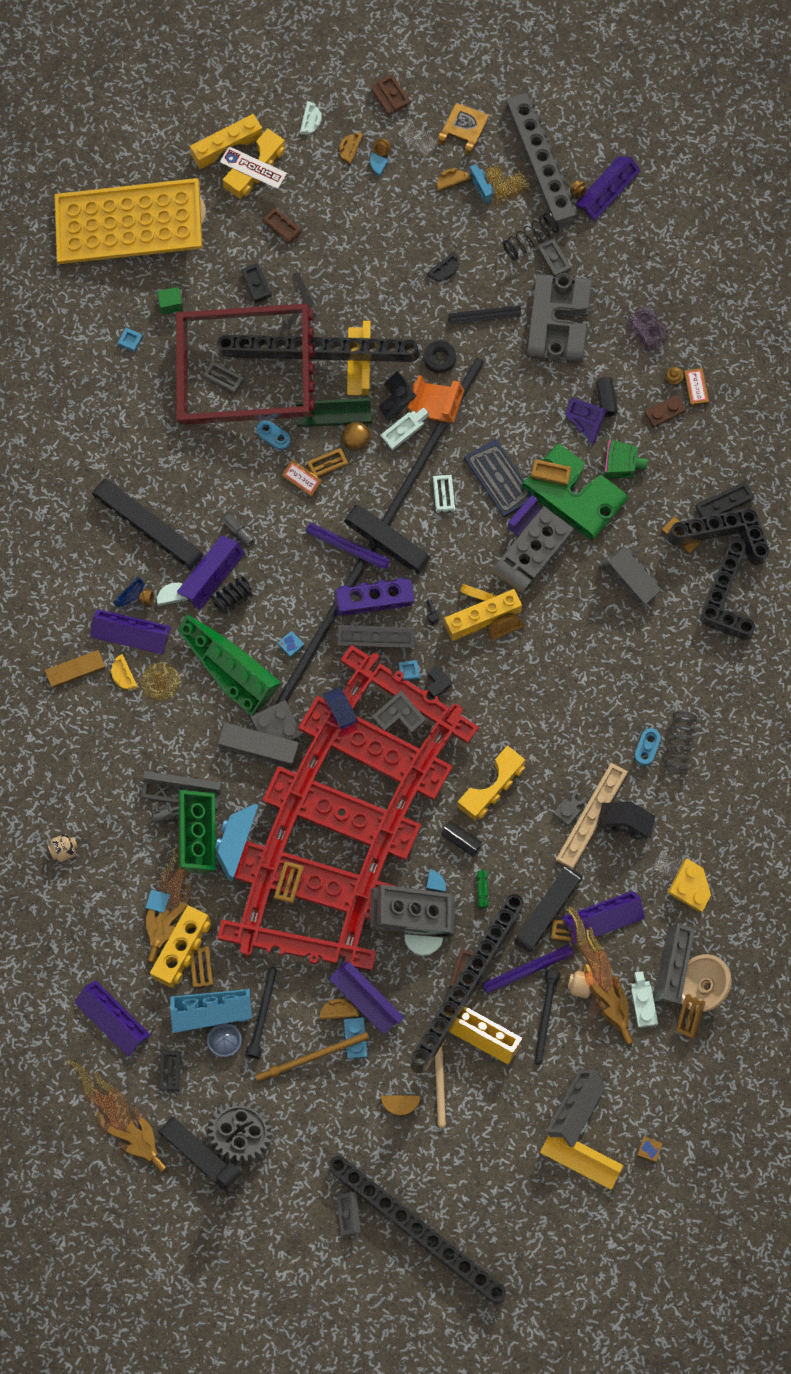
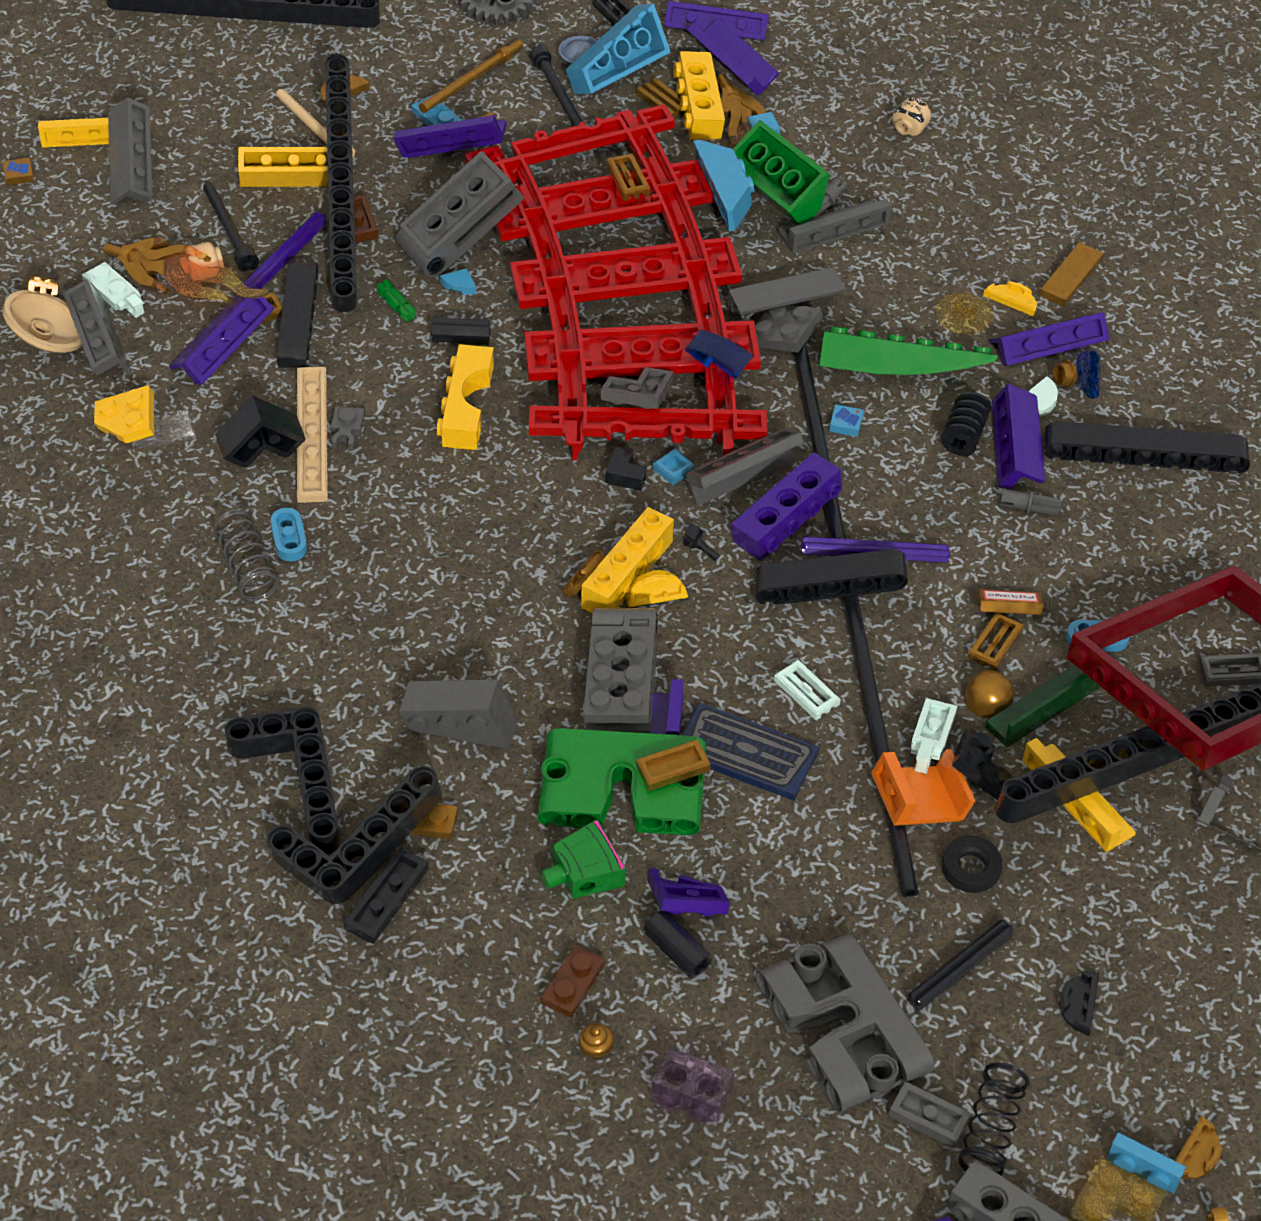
camera: 145 degrees right, 20 degrees down
tile [684,368,709,407] -> none
none -> dark purple panel [687,18,779,95]

